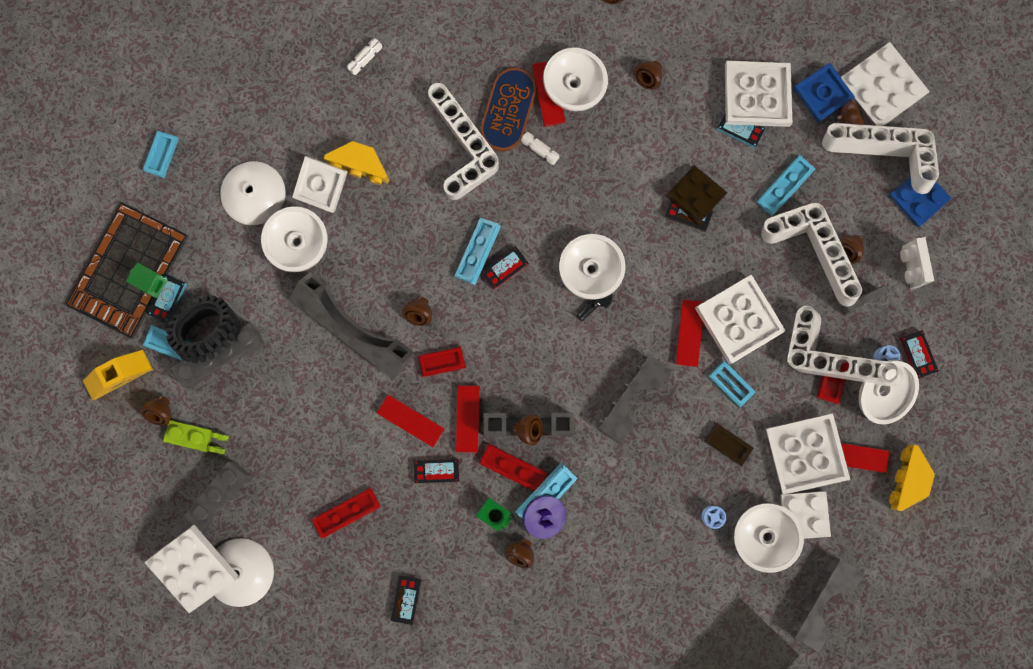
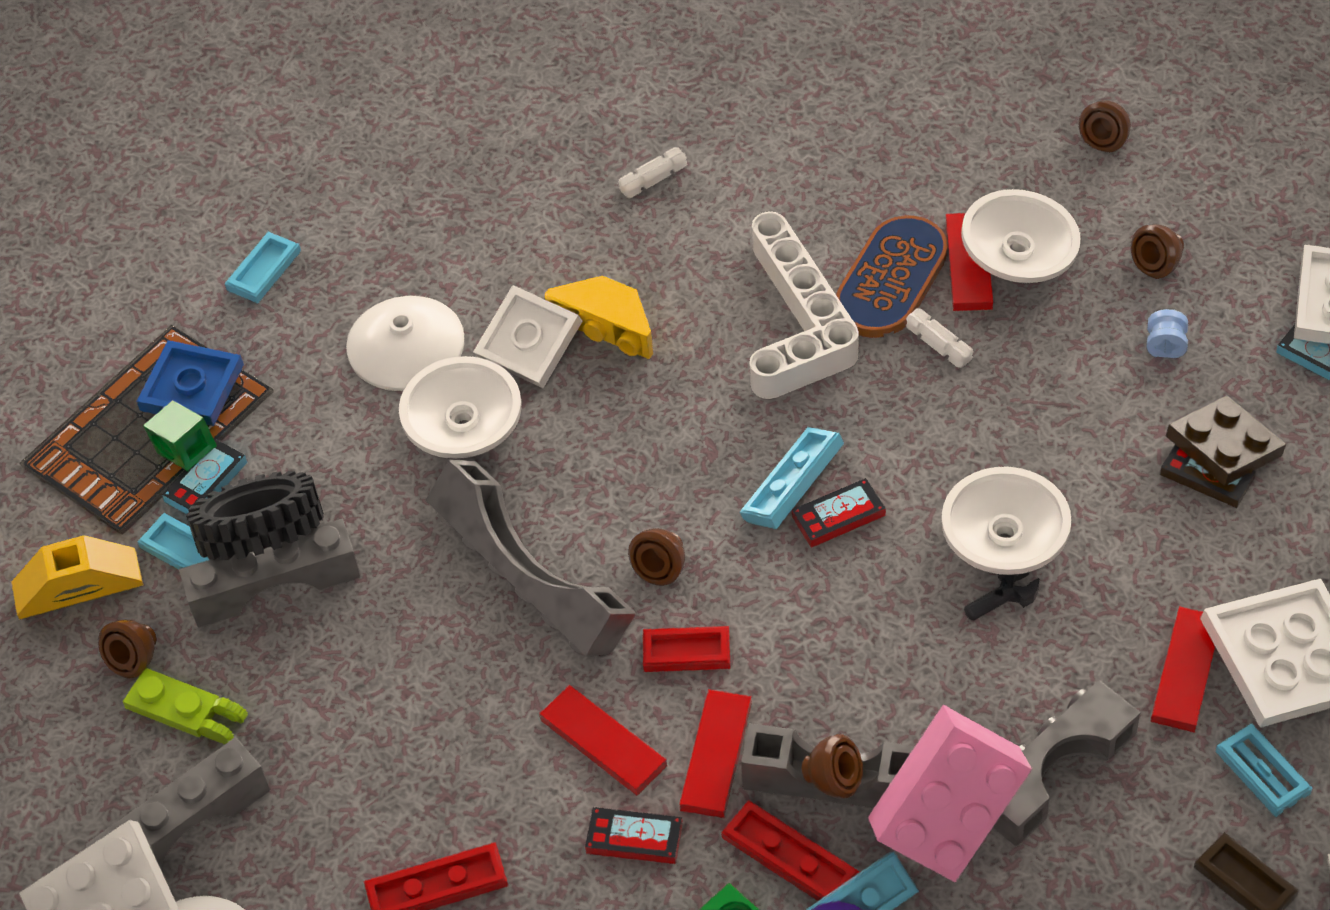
camera: 15 degrees right, 30 degrees down
none -> blue plate [137,340,244,426]
none -> bright pink brick [868,705,1032,882]
none -> light blue wheel [1147,309,1188,358]

